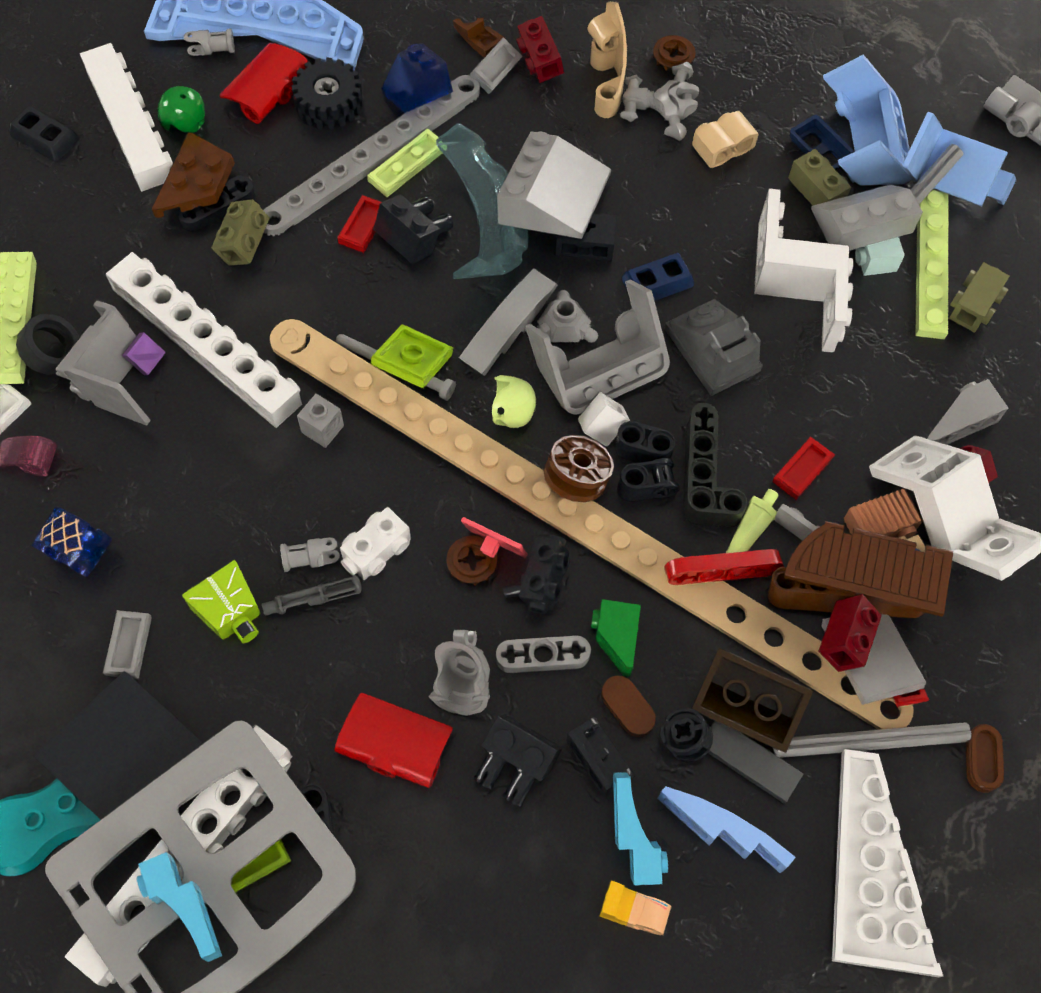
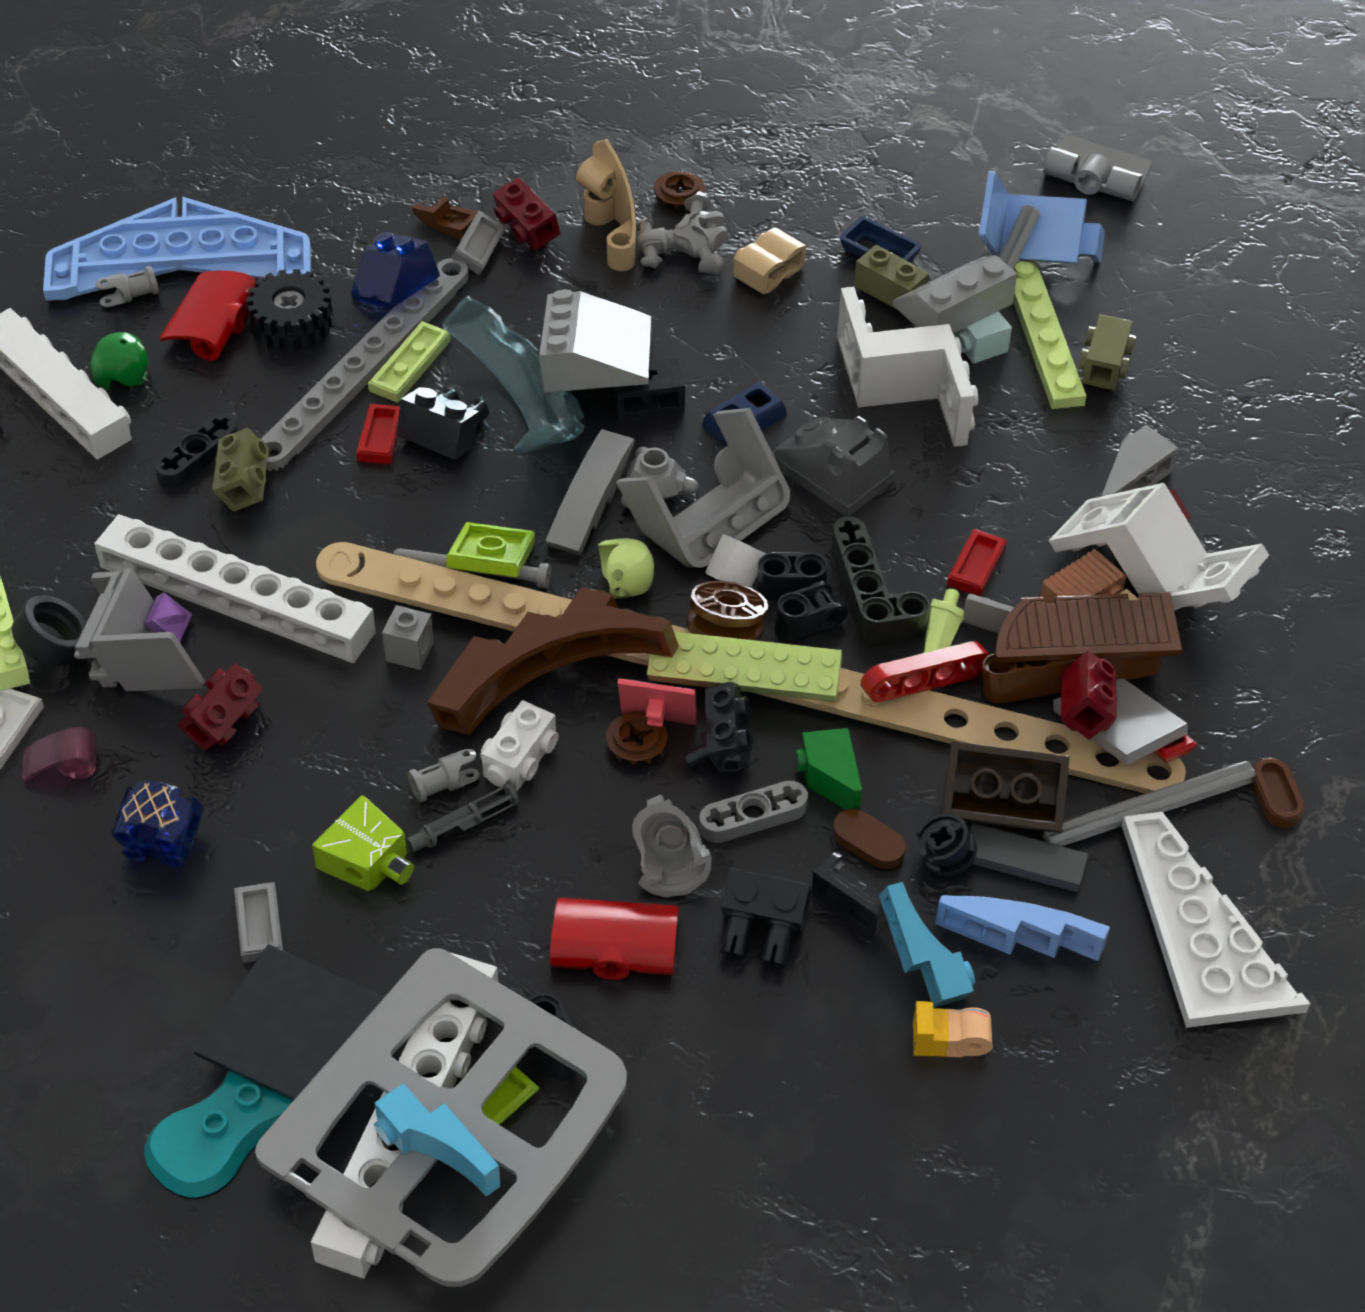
camera: 15 degrees left, 15 degrees down
reddish brown wing [152,132,235,218] -> none
light blue windscreen [823,54,912,186] -> none
none -> dark red brick [176,663,264,751]
none -> reddish brown arch [427,587,679,736]
none -> yellowish green piece [647,632,842,702]

